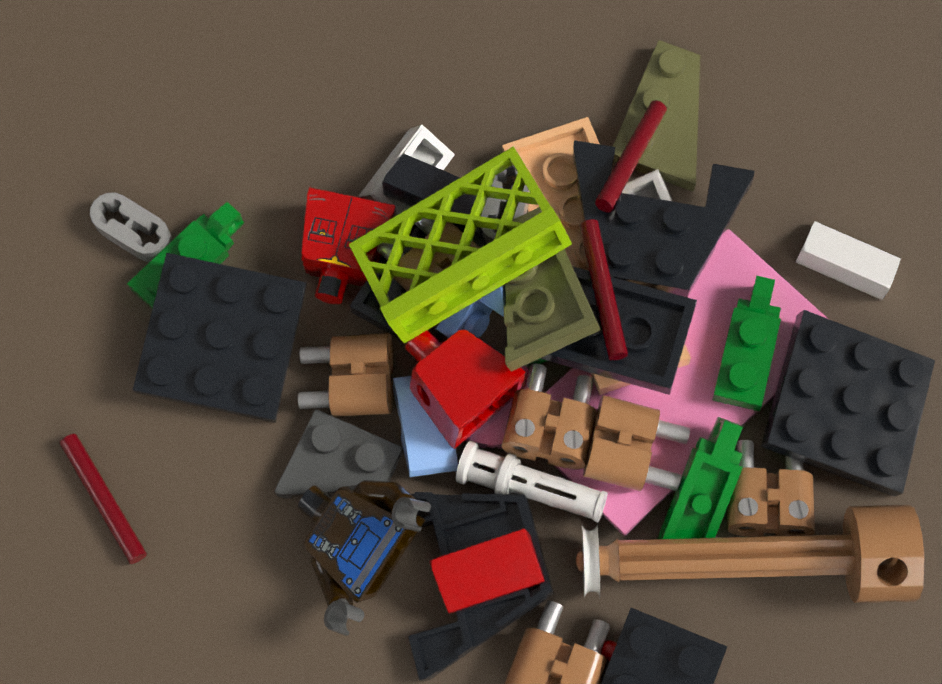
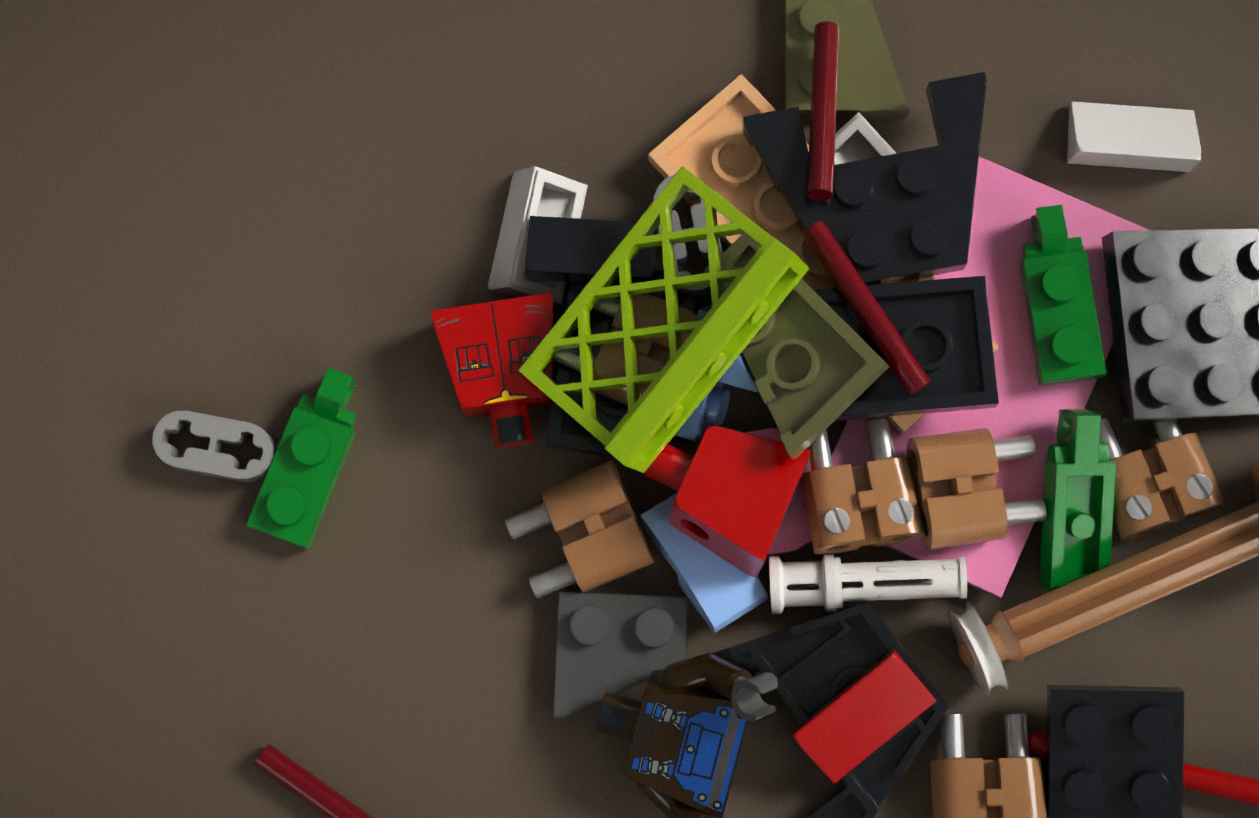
camera: 30 degrees left, 10 degrees up
black plate [133,253,307,423] -> none

